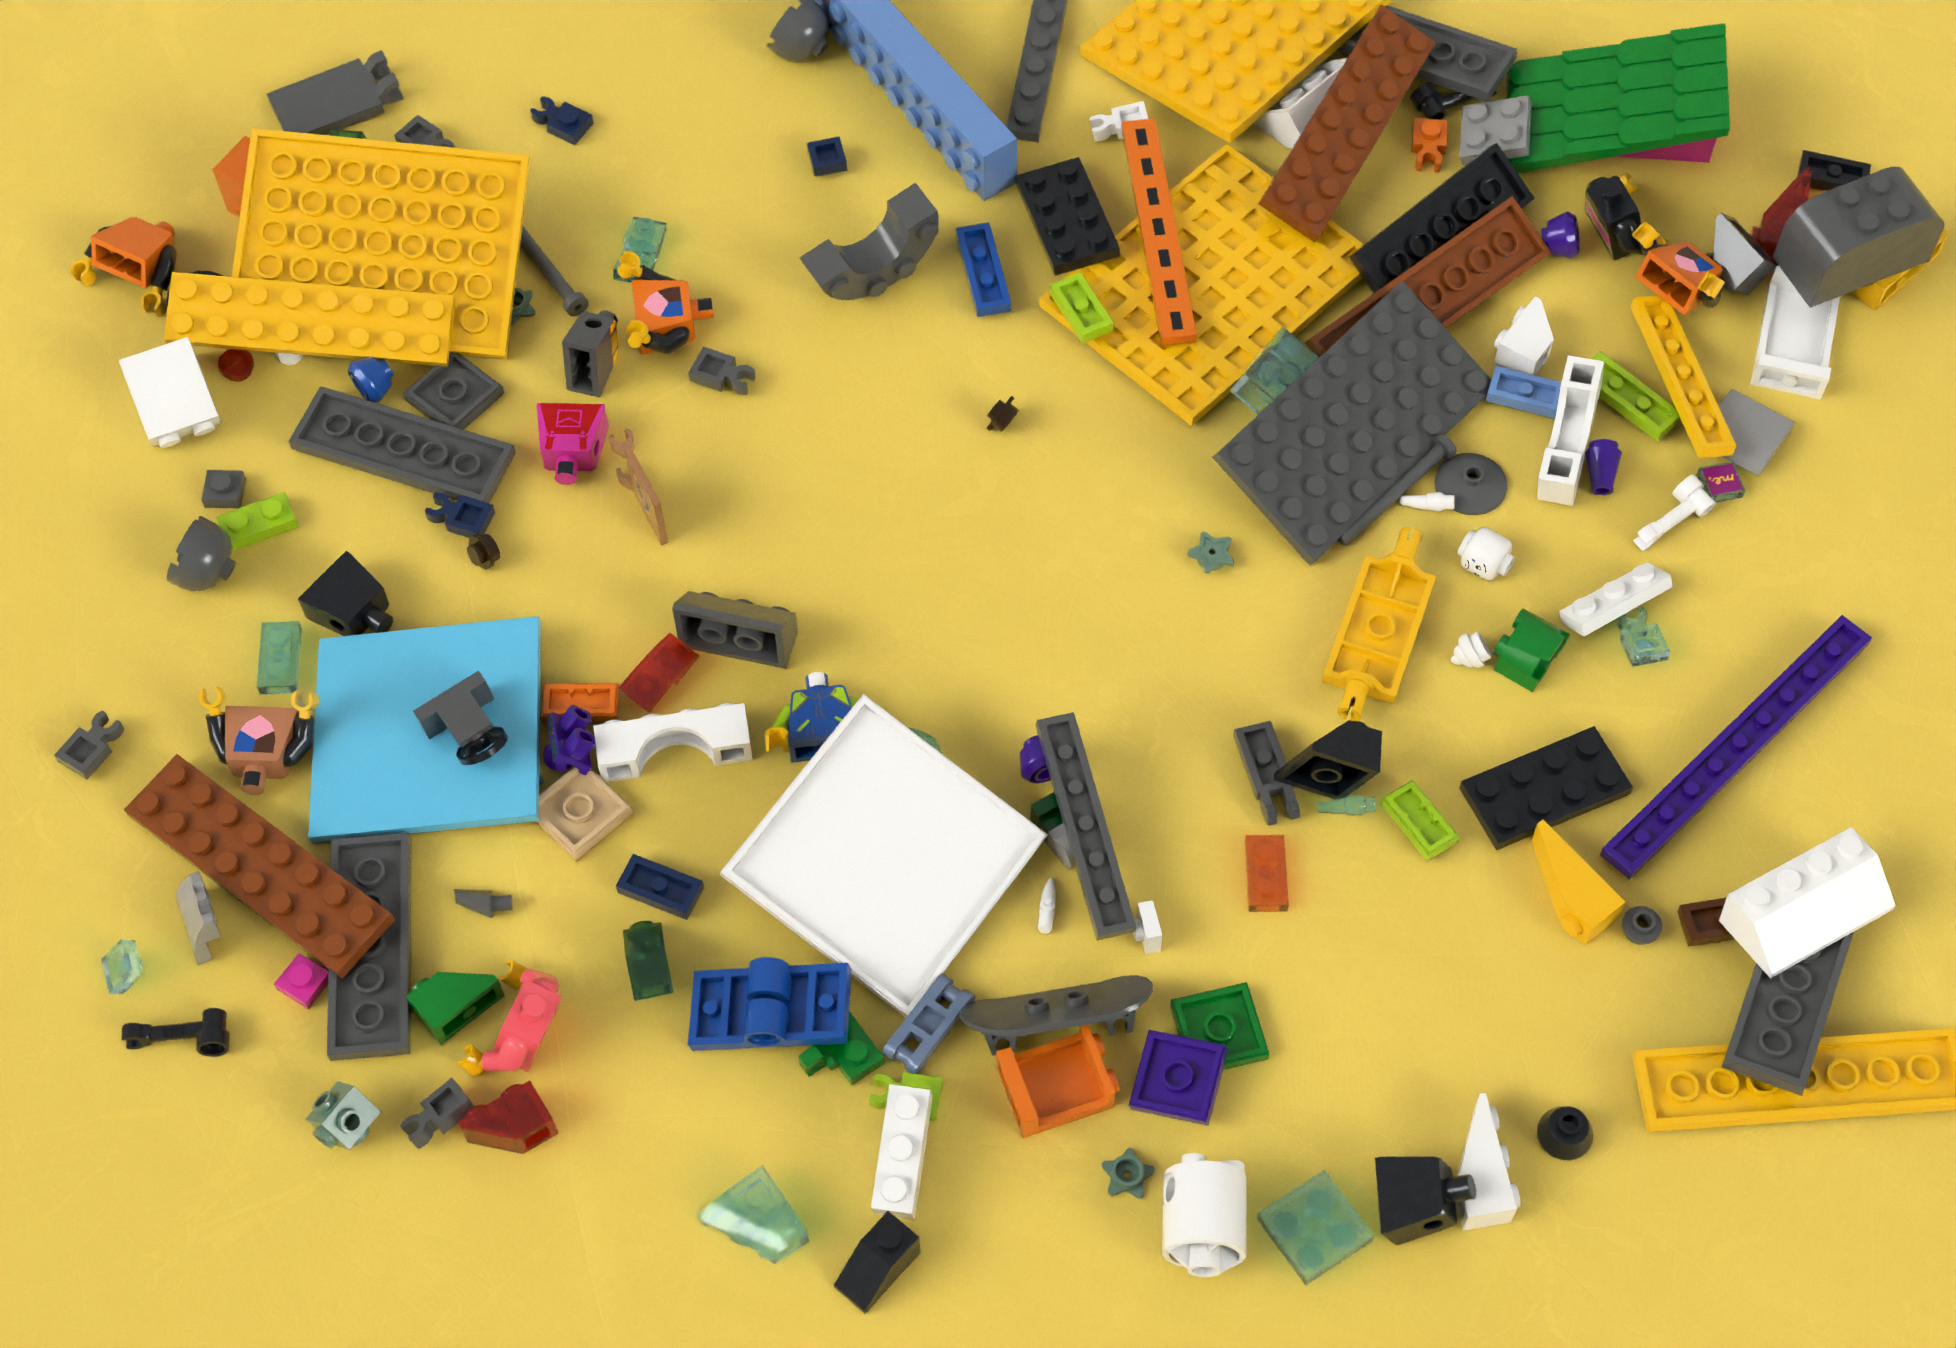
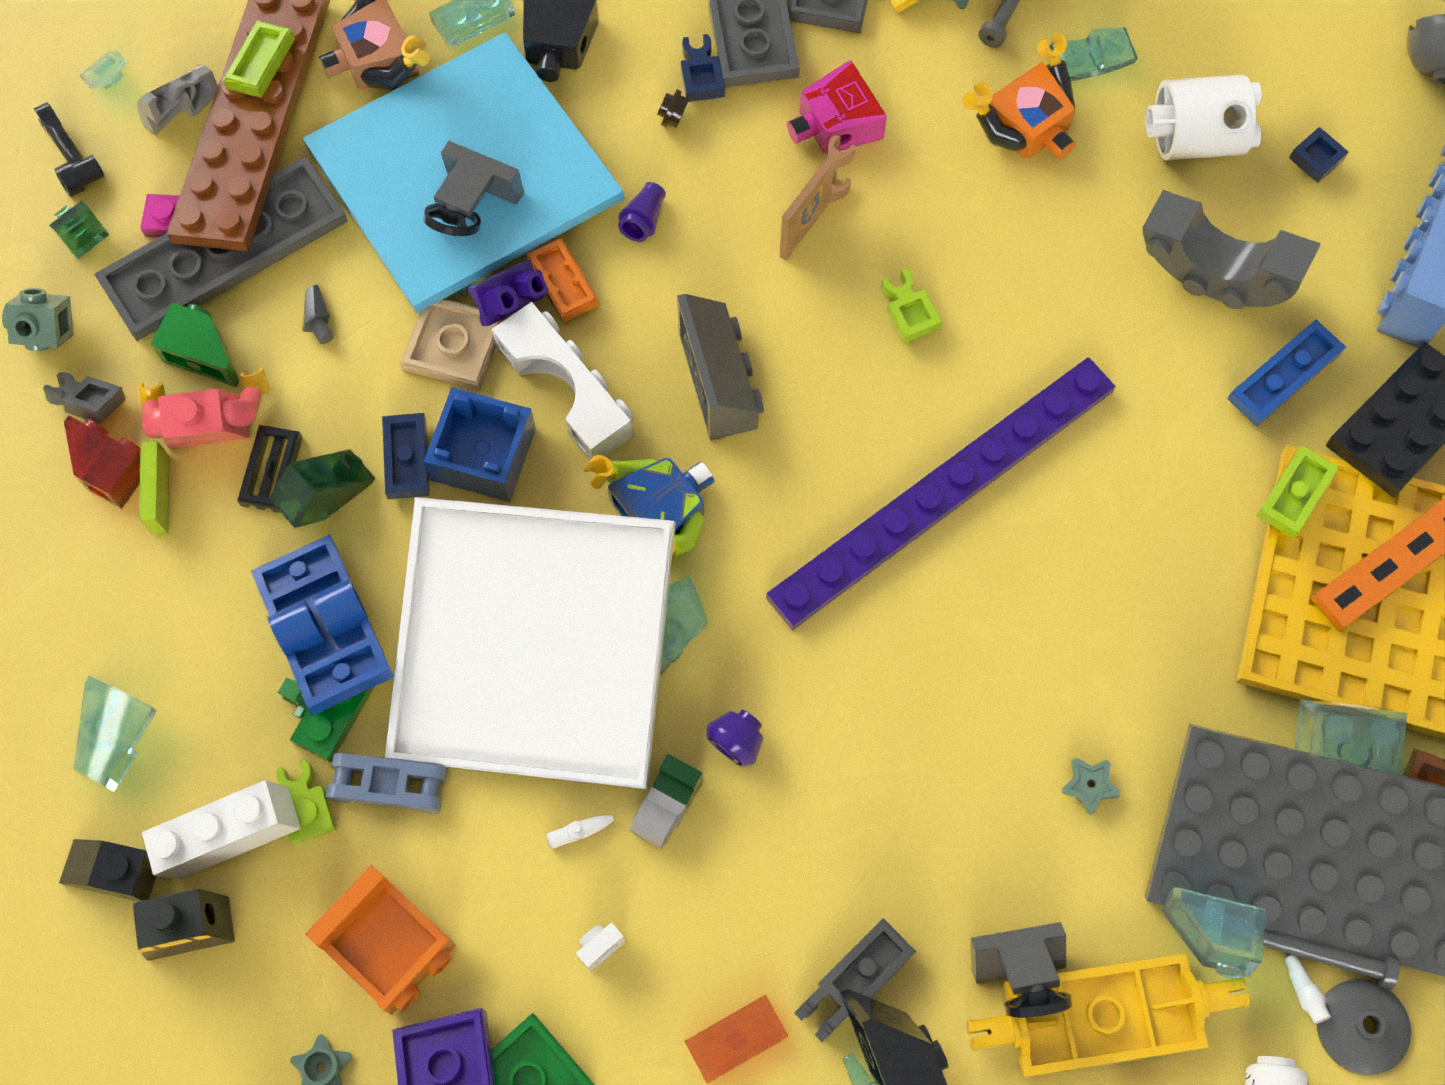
camera: 60 degrees right, 10 degrees up
dark grey torso [562,310,618,398] -> none
clear red slope [618,633,699,713] -> none
dark grey plate [688,346,756,395] -> none
dark grey piece [959,975,1153,1056] -> none
dark brown plate [986,396,1019,432] -> none
dark grey plate [1035,712,1137,941] -> none
none -> clear green tile [49,201,109,259]
none -> pearl dark grey torso [133,889,235,961]
none -> lime tile [139,440,169,535]
none -> lime tile [223,21,295,98]
none -> black tile [237,425,302,513]
none -> blue container [424,387,536,502]
none -> dark purple cone [618,182,666,242]
none -> dark purple plate [766,357,1116,631]
none -> lime plate [881,268,942,344]
none -> dark grey piece [971,922,1072,1018]
none -> white cylinder [1145,74,1262,161]
none -> clear light blue slope [1162,887,1267,978]

